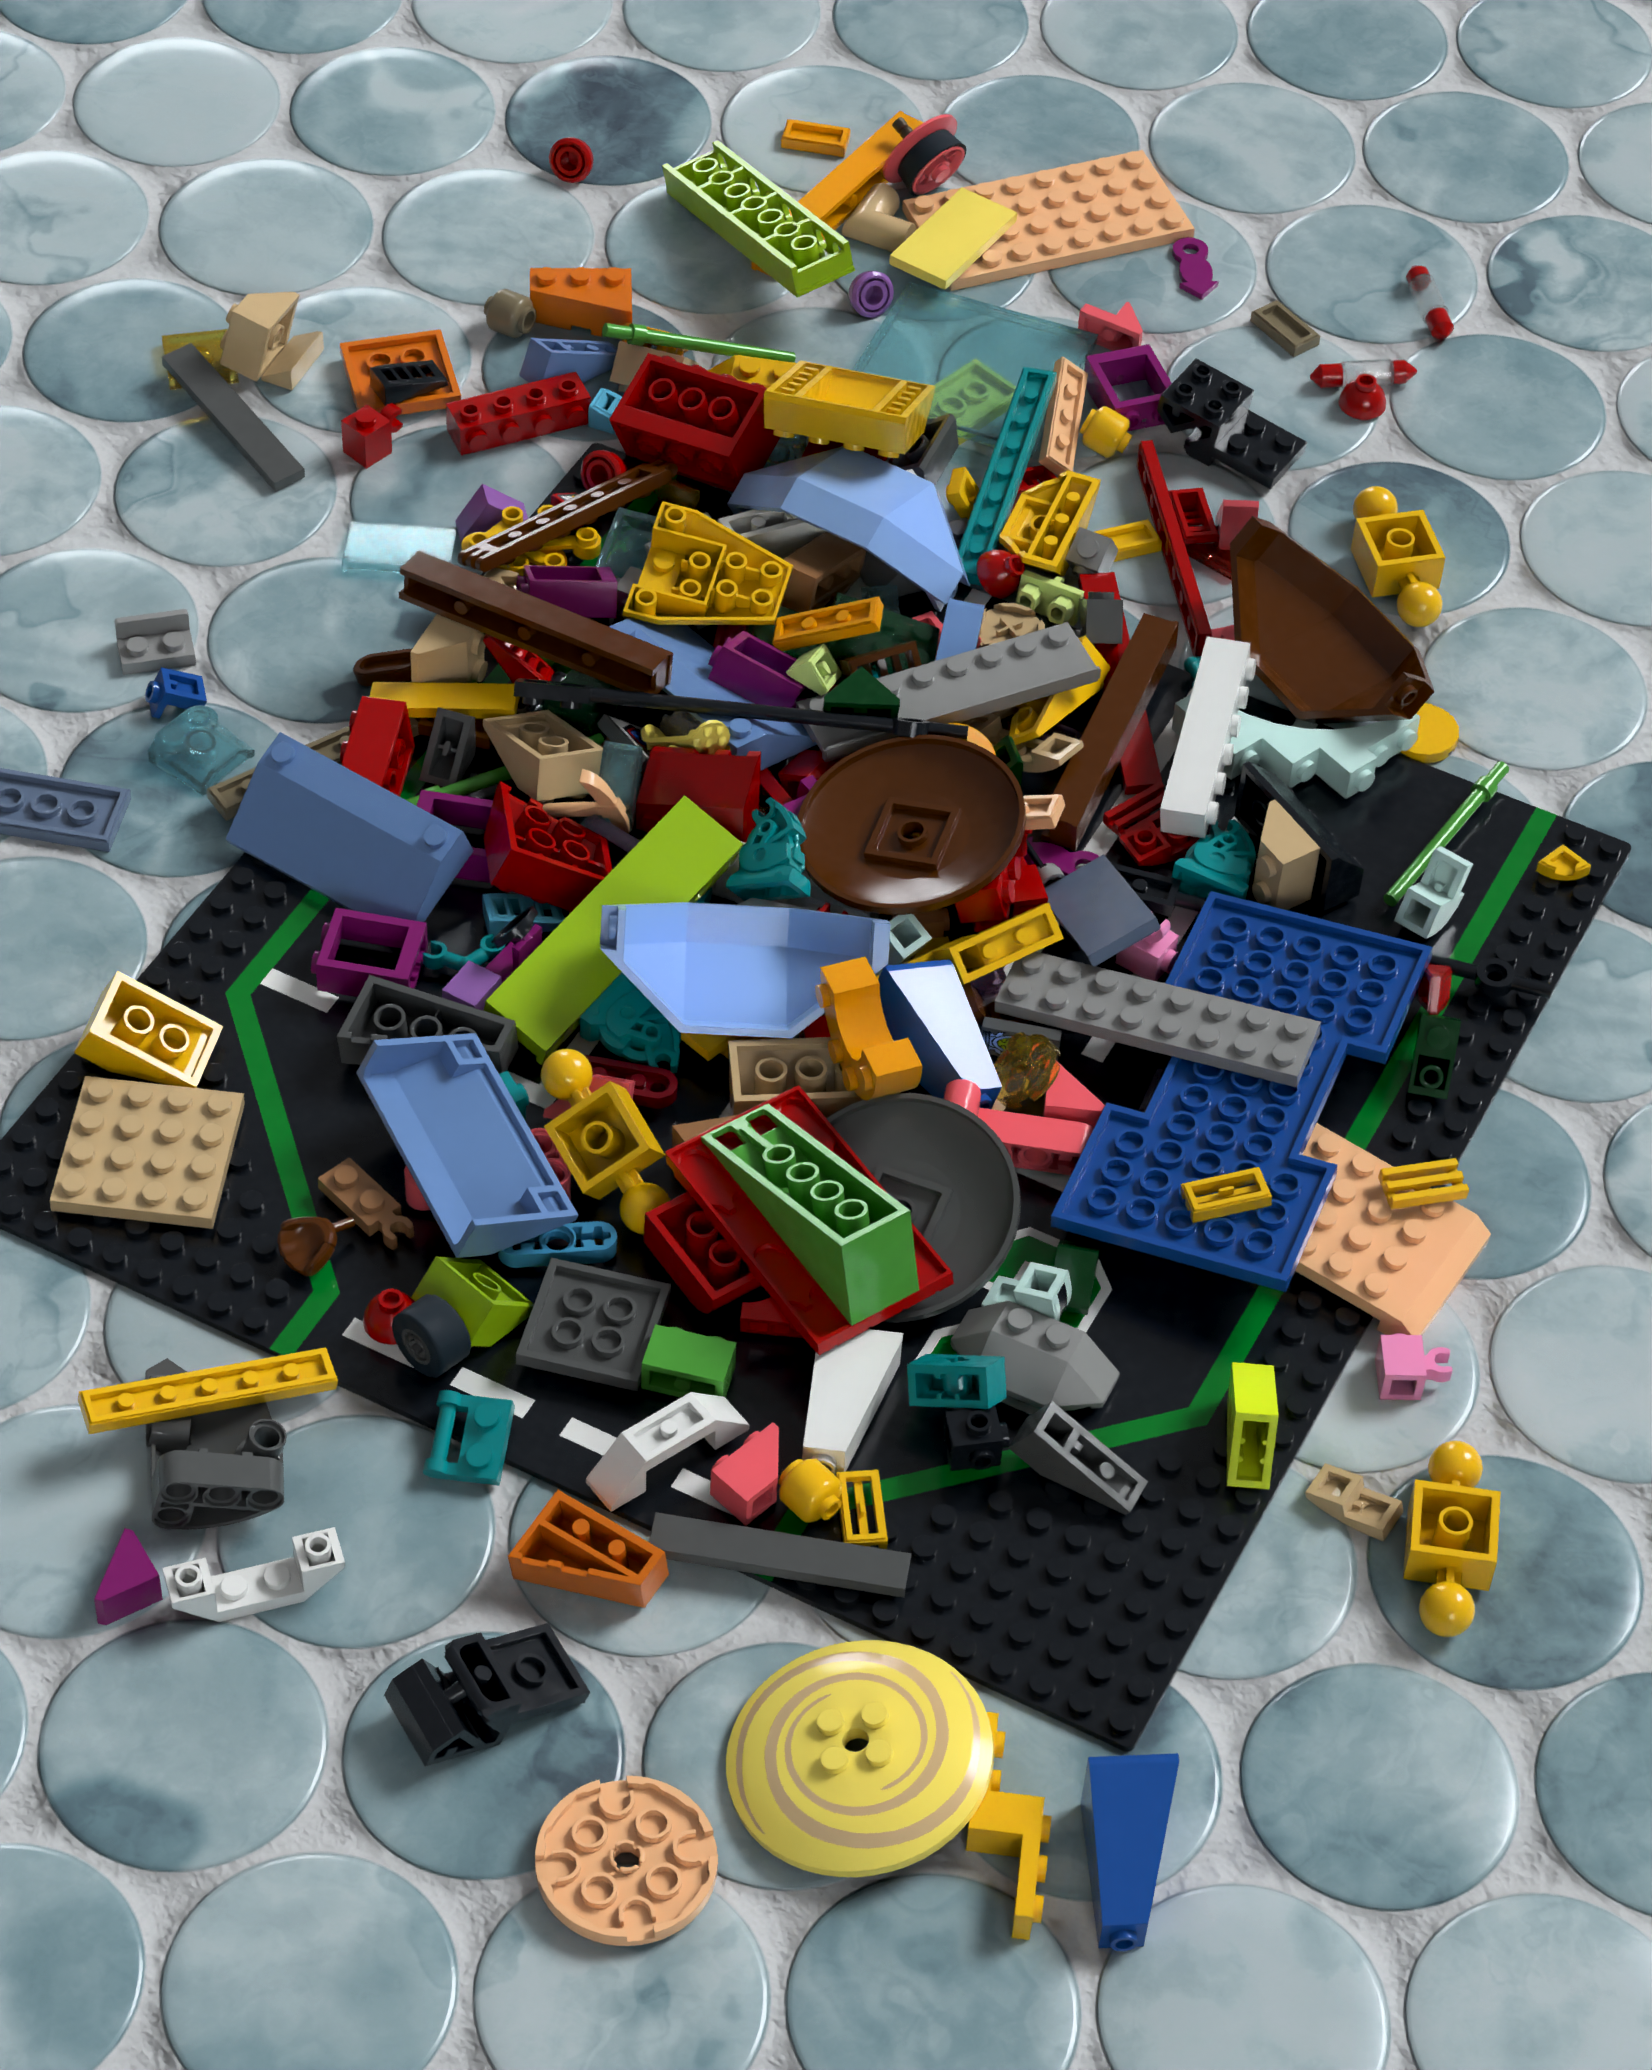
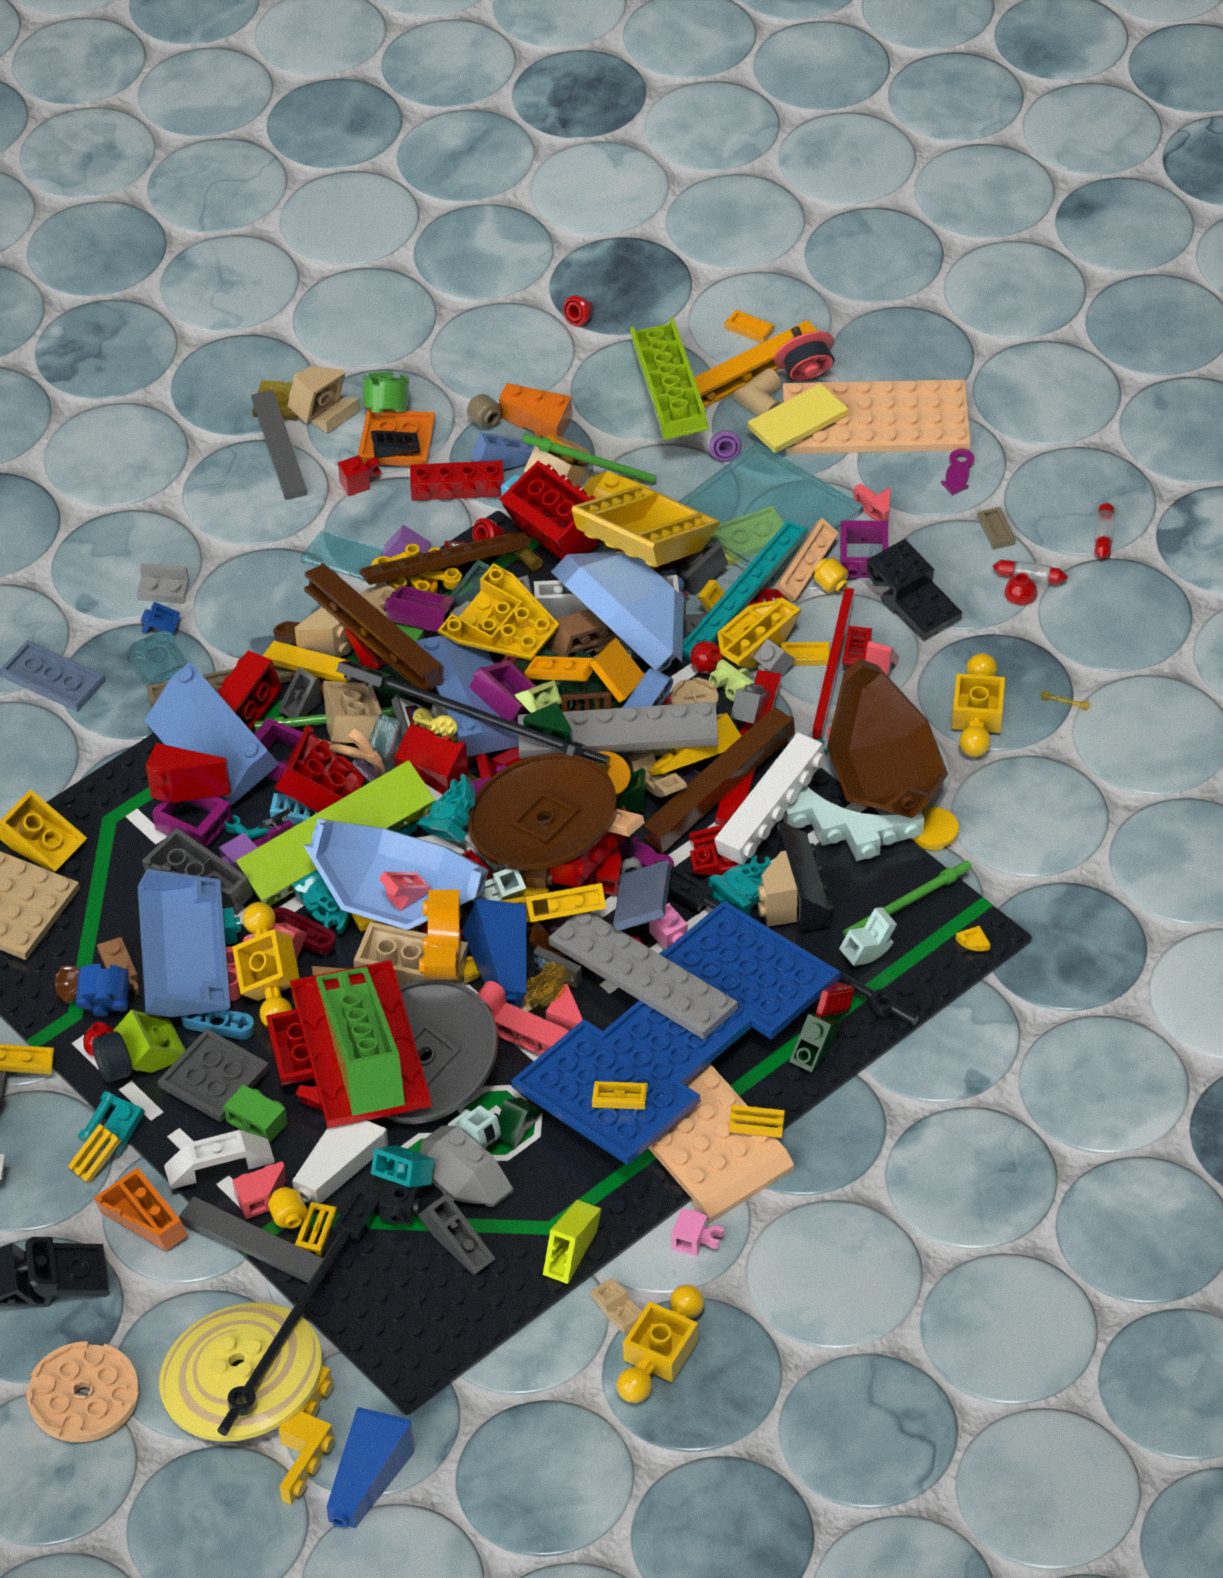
camera: 25 degrees right, 0 degrees up
none -> yellow tile [67,1124,122,1183]
none -> blue brick [76,964,130,1016]
none -> red slope [145,743,231,802]
none -> black bar [217,1187,381,1436]
none -> bright green brick [363,372,409,413]
none -> coral slope [379,872,432,911]
none -> light orange tile [590,638,644,703]
none -> clear yellow hinge [1041,691,1090,710]

